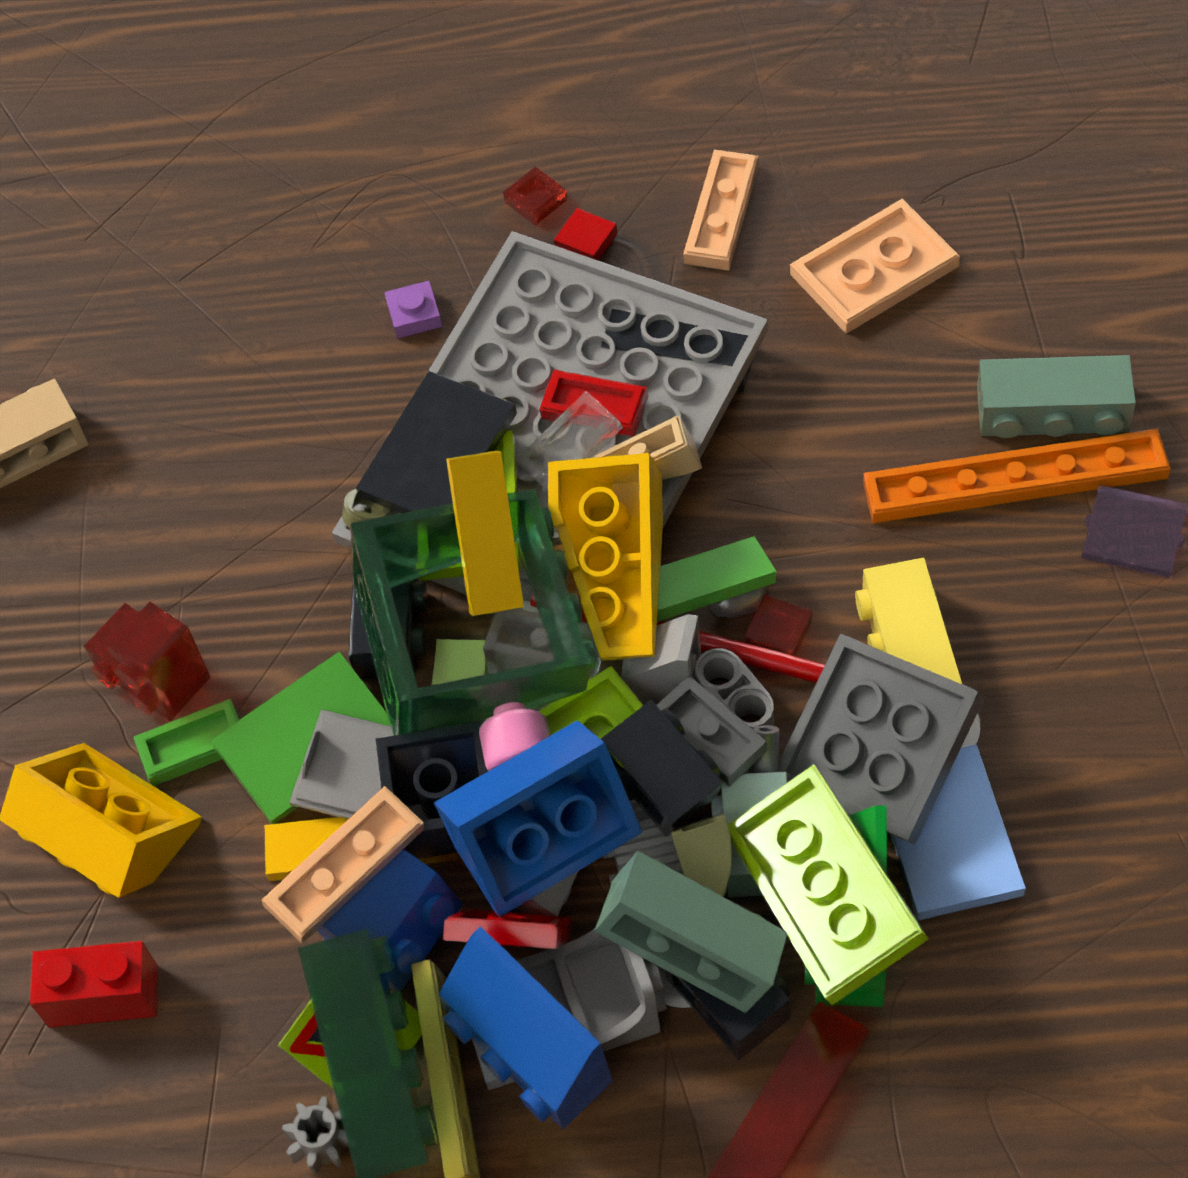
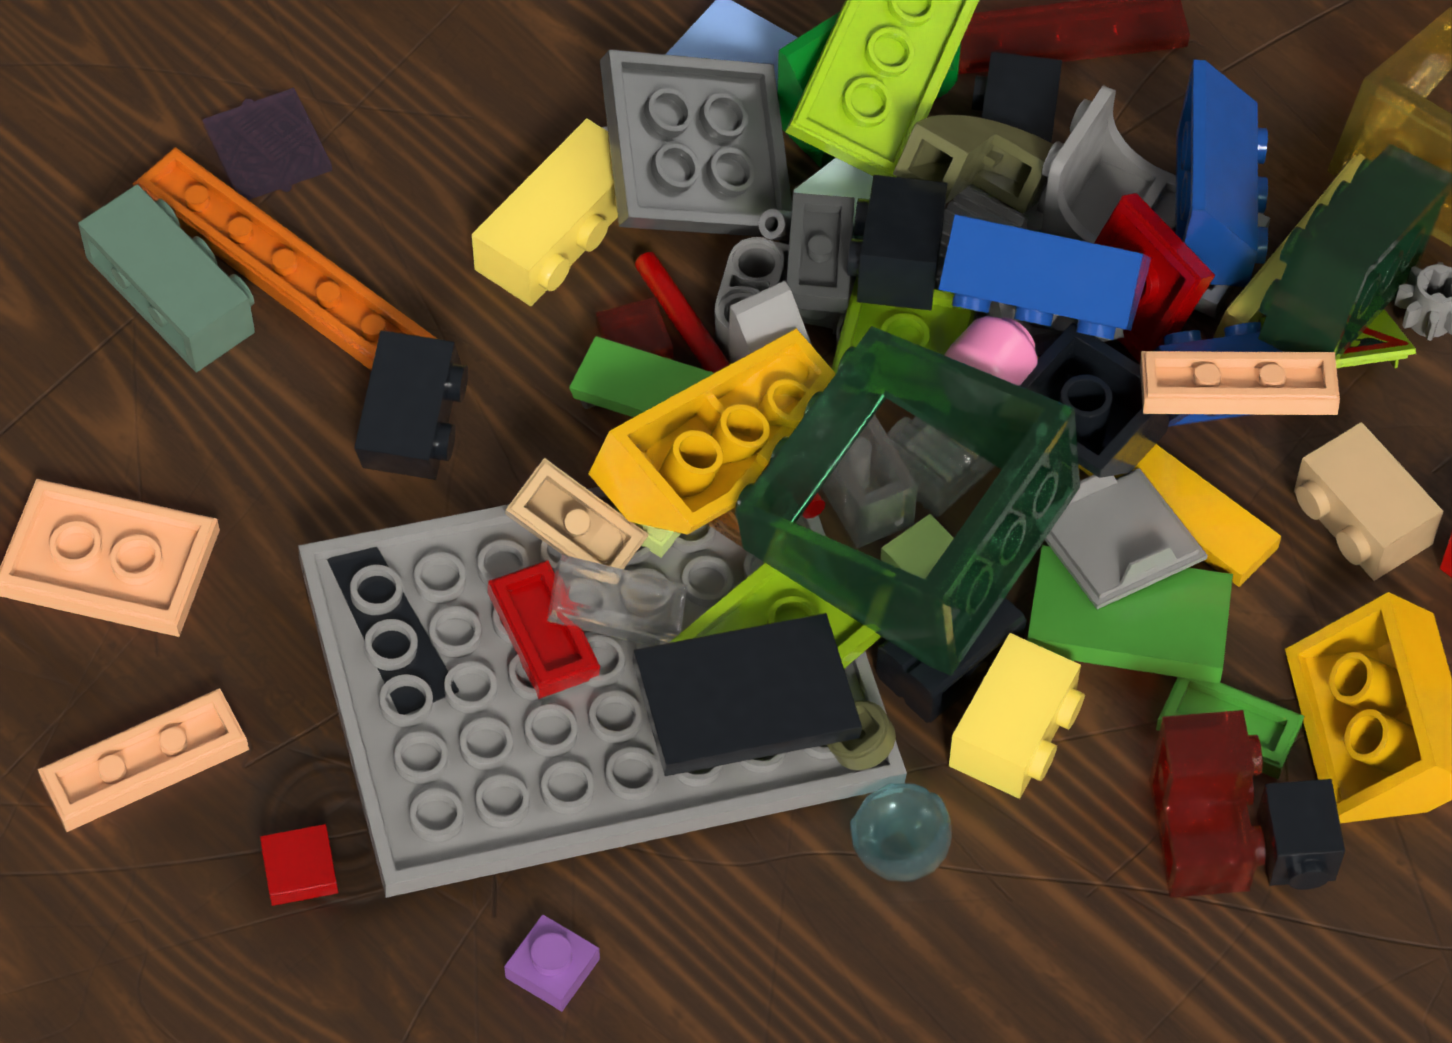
camera: 140 degrees left, 0 degrees up
yellow tile [446,451,524,616] -> none
clear red tile [503,166,568,226] -> none
sand green brick [595,851,788,1013] -> none
none -> black brick [354,330,468,480]
none -> clear light blue hair [850,784,952,882]
none -> light yellow brick [949,633,1085,799]
none -> black brick [1257,779,1345,890]
none -> tan brick [1294,422,1444,581]

